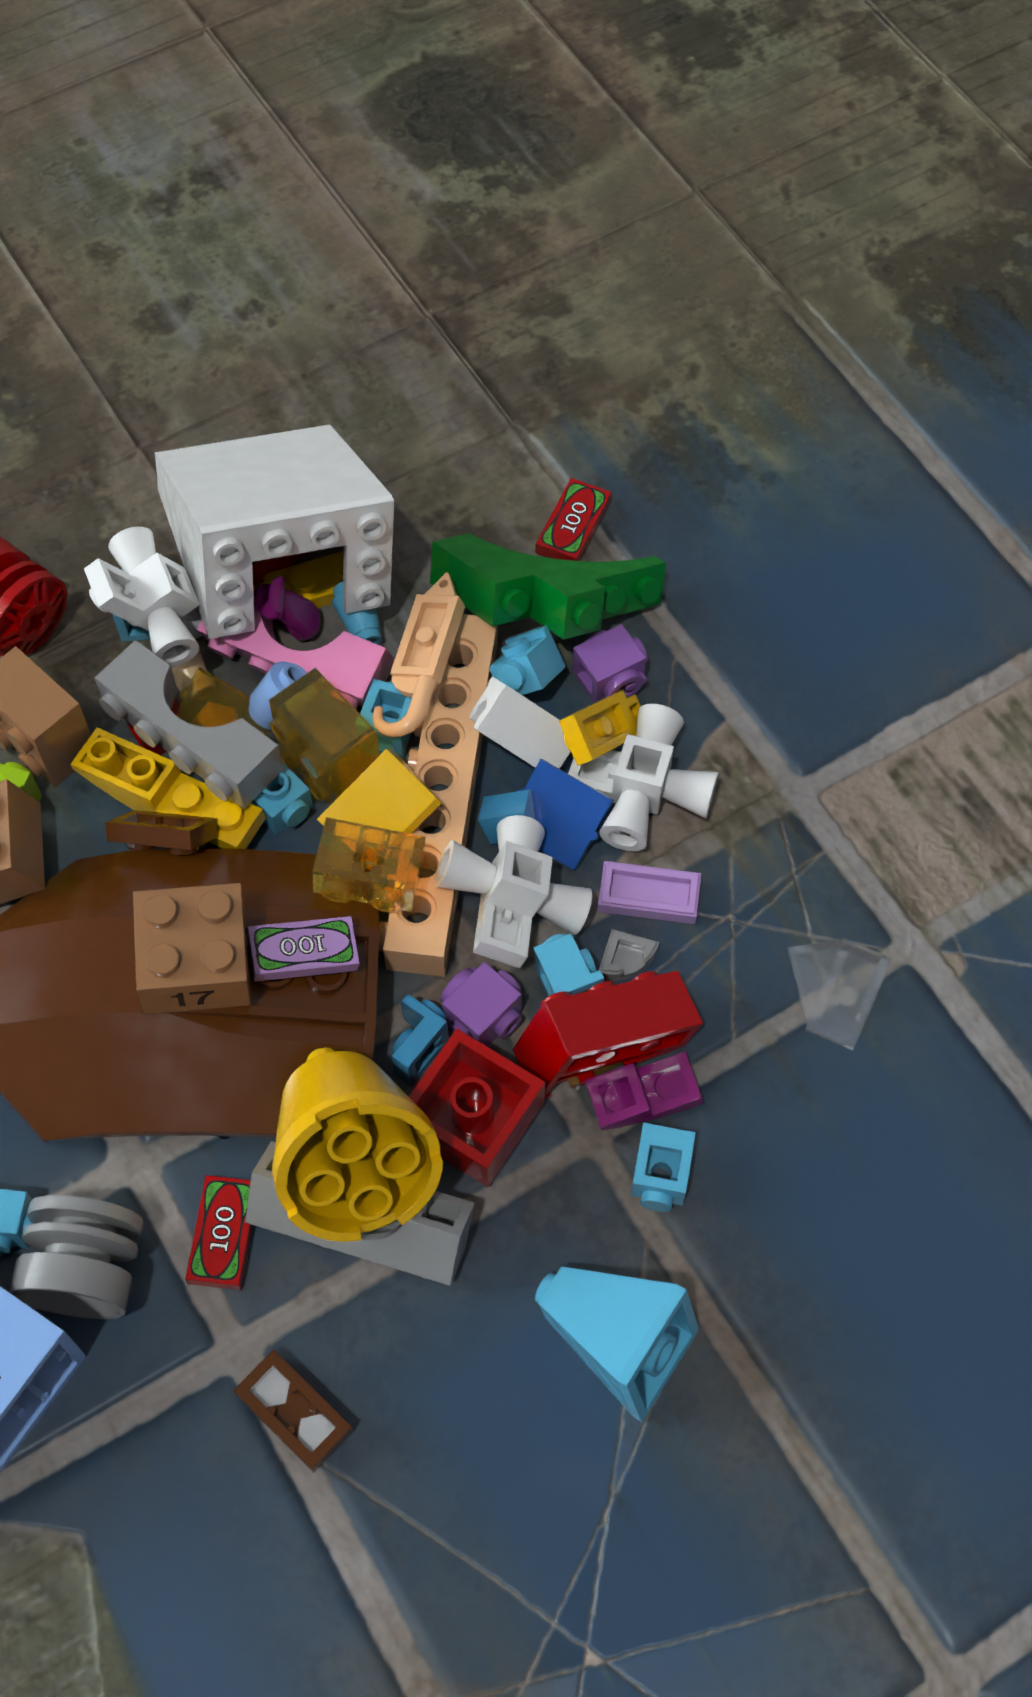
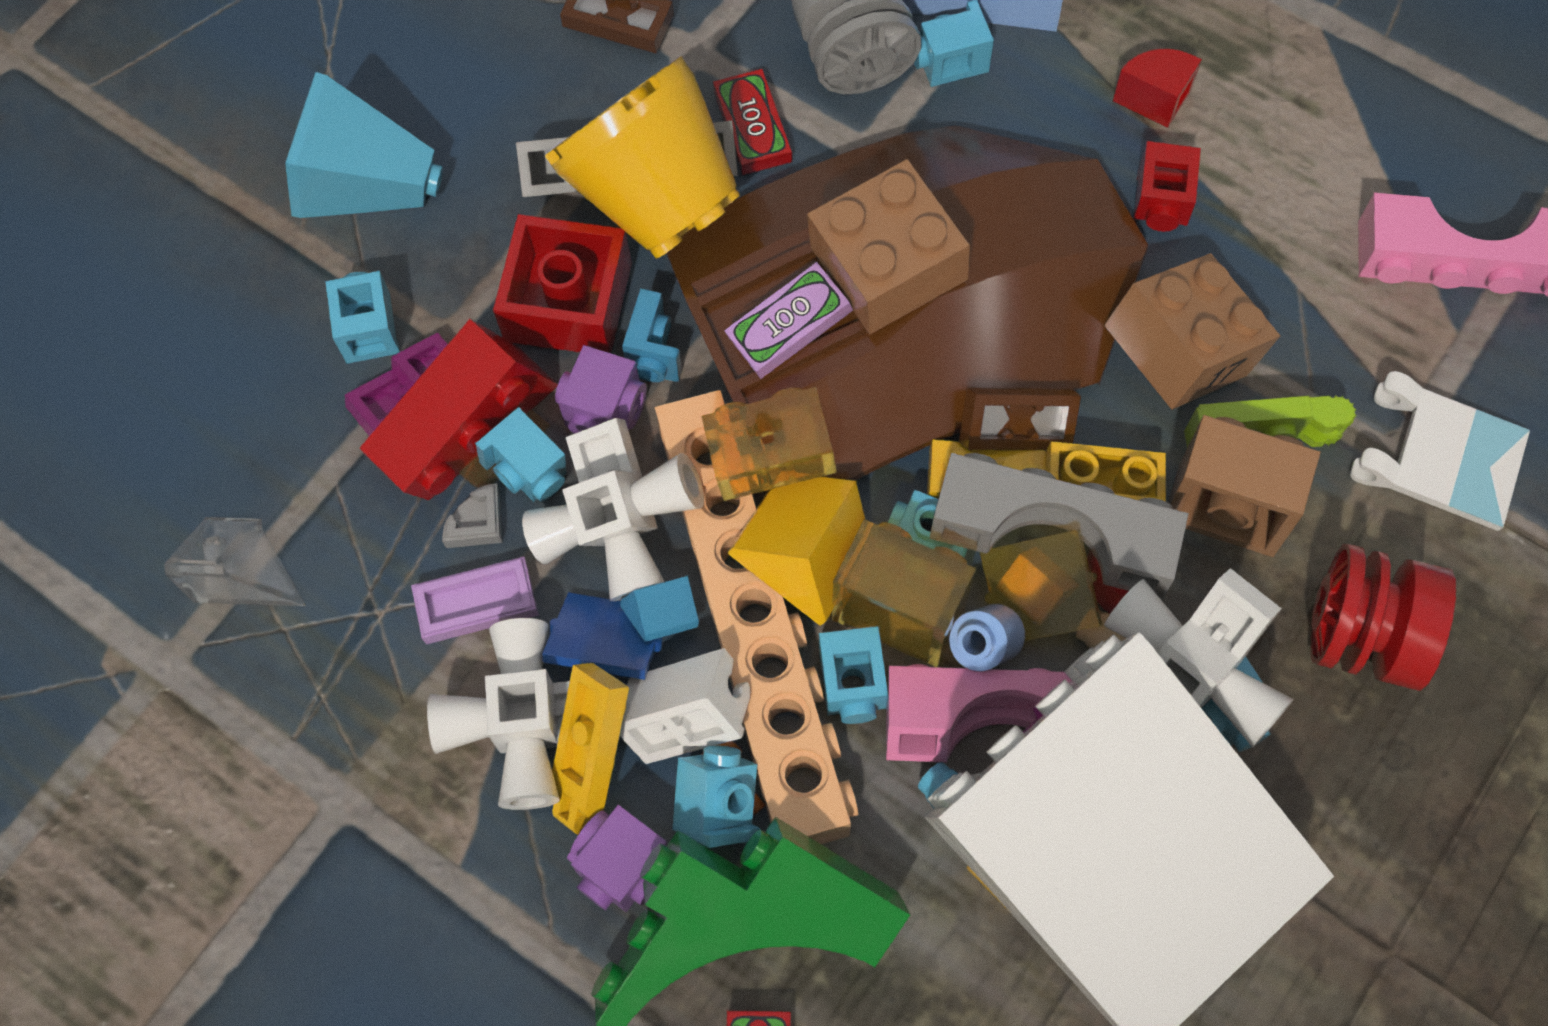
camera: 160 degrees right, 5 degrees up
light nougat plate [372,572,465,737] -> none

